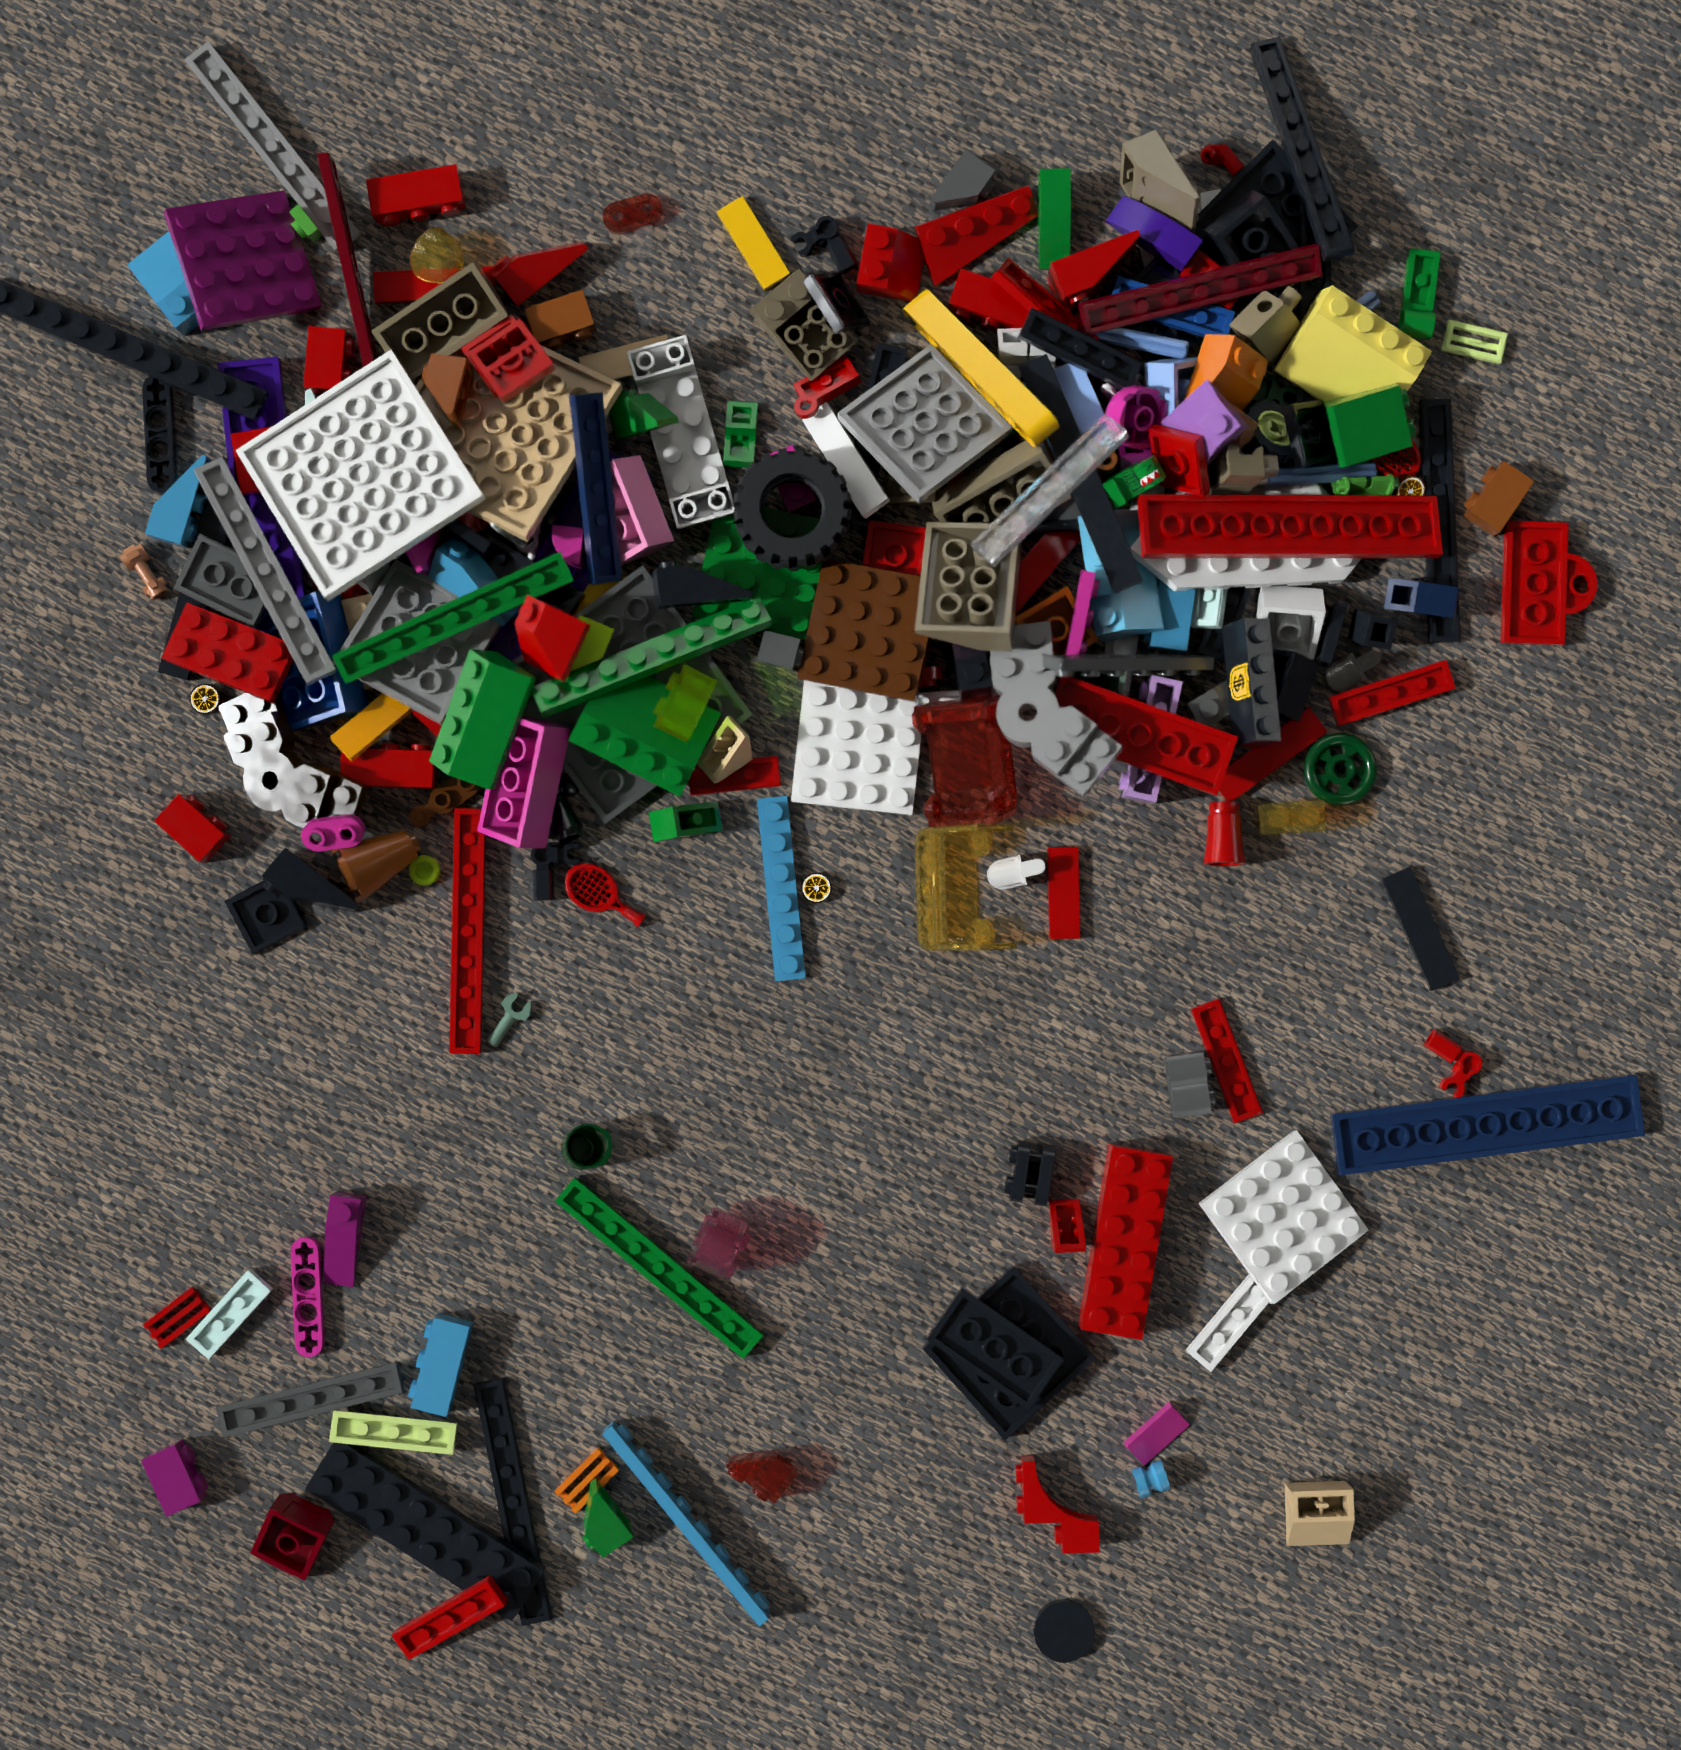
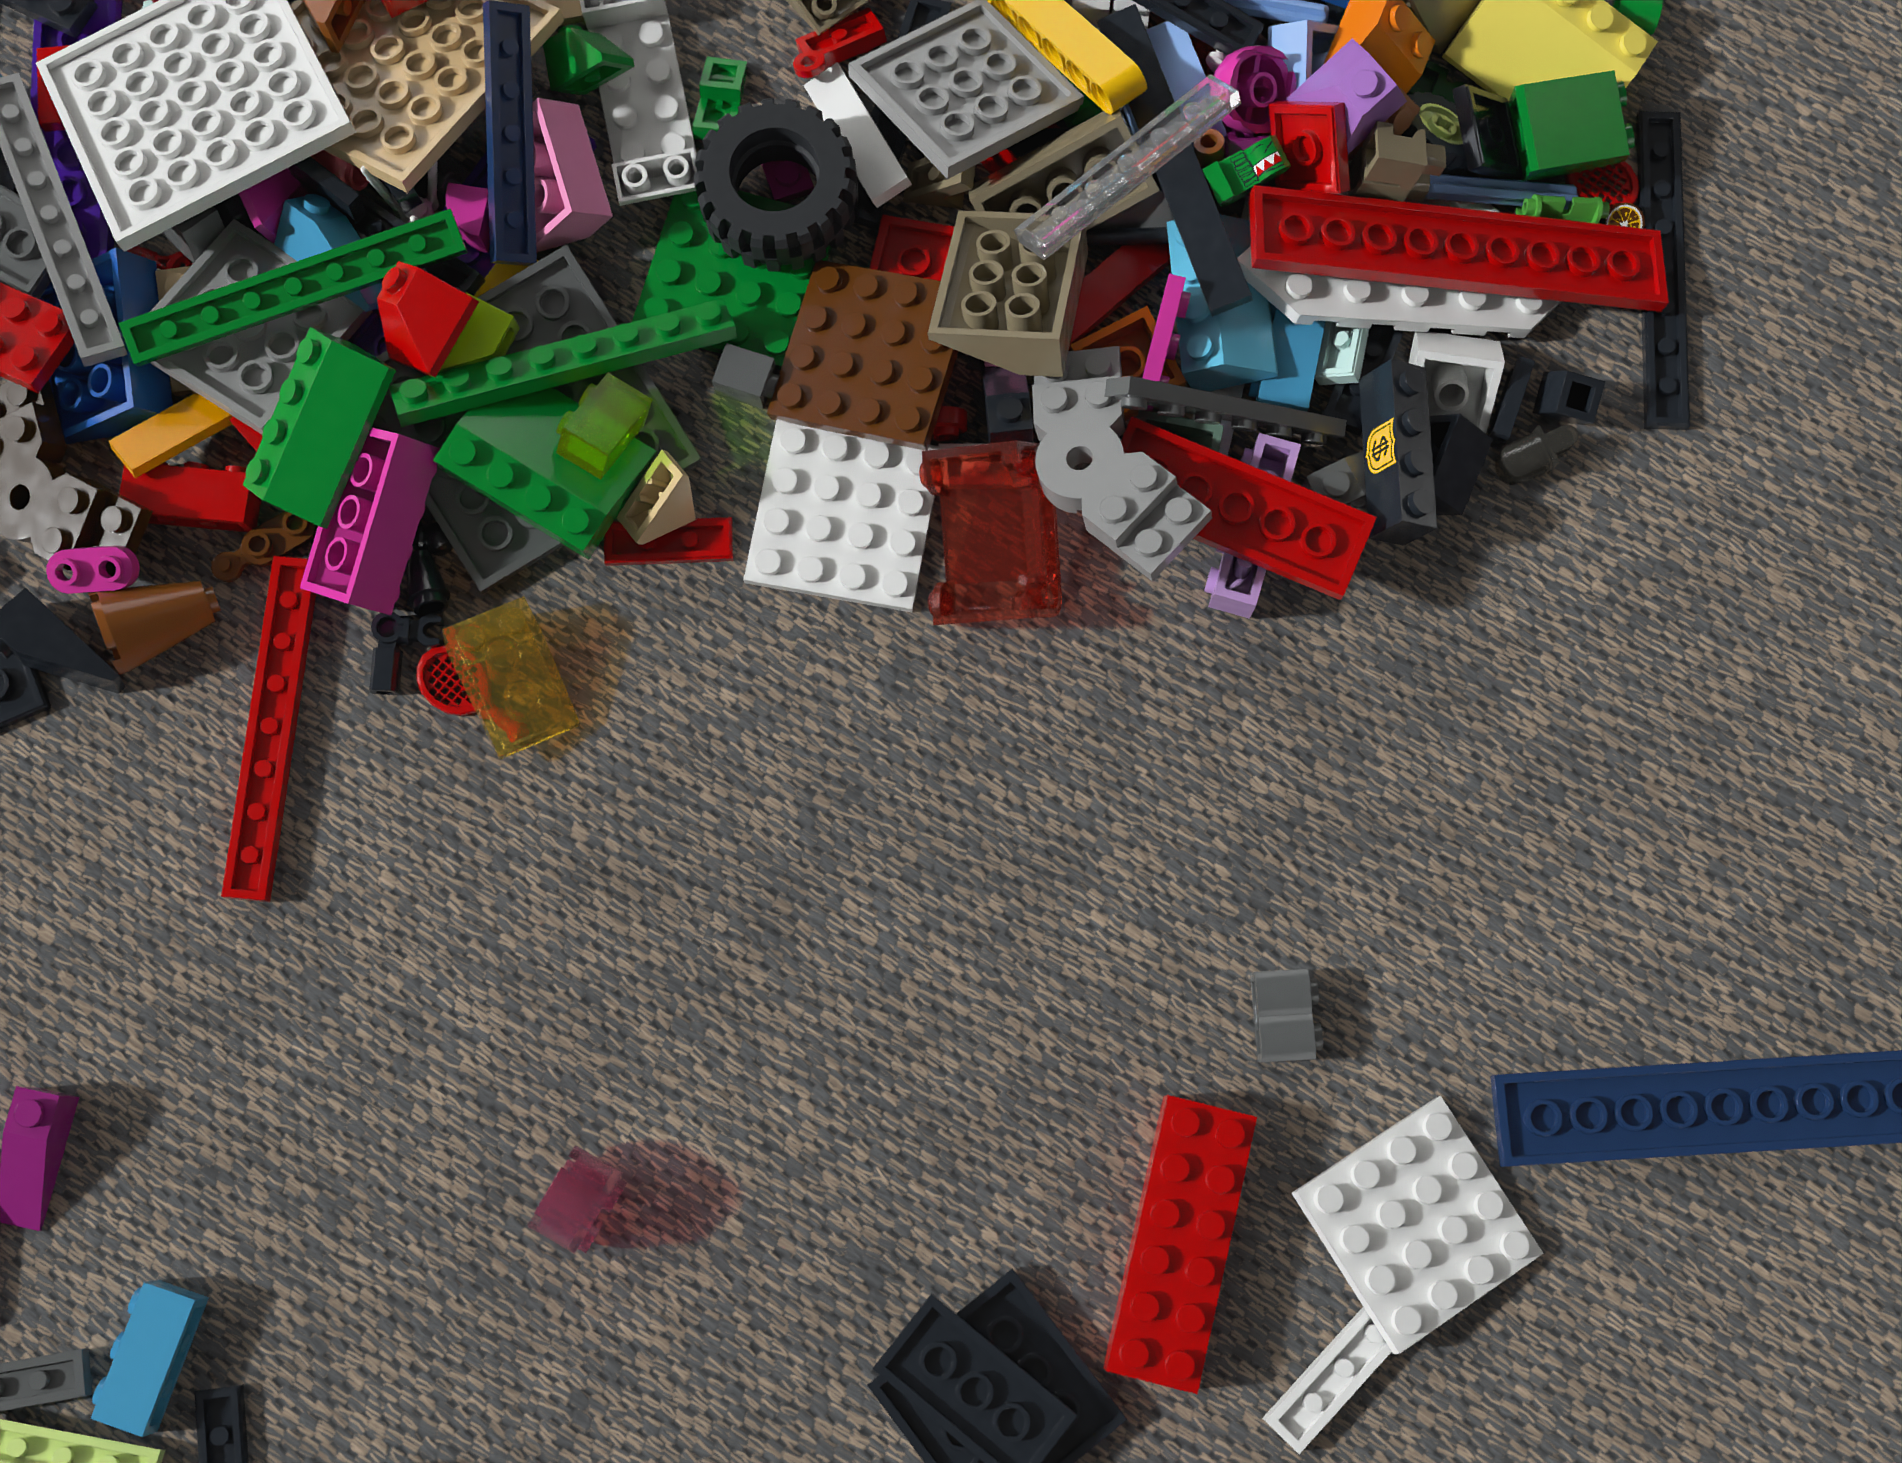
camera: 10 degrees right, 10 degrees down
lime tile [409,855,441,886] -> none
sand green bar [487,993,532,1047] -> none
green plate [555,1176,763,1359] -> none
dark green helmet [561,1124,613,1171] -> none
green slope [648,801,723,842] -> none
black slope [652,561,752,609] -> none
dark azure plate [757,796,806,981] -> none
tile [801,873,832,903] -> none
clear yellow windscreen [915,824,1017,951] -> none
white arm [987,855,1045,890] -> none
black brick [1004,1140,1055,1207] -> none
red tile [1047,847,1080,939] -> none
red slope [1049,1199,1086,1253] -> none
red tile [1190,998,1263,1124] -> none
red plant [1203,801,1246,866] -> none
red tile [1219,707,1327,802] -> none
clear yellow brick [1256,800,1326,836] -> none
dark green plate [1304,733,1377,806] -> none
red plate [1328,660,1456,727] -> none
black tile [1381,867,1460,991] -> none
dark blue slope [1384,578,1460,618] -> none
red bar [1424,1029,1482,1098] -> none
yellowish green tile [1440,319,1508,364] -> none
dark orange brick [1463,461,1534,536] -> none
red plate [1500,520,1597,646] -> none
none -> clear yellow slope [442,596,580,760]

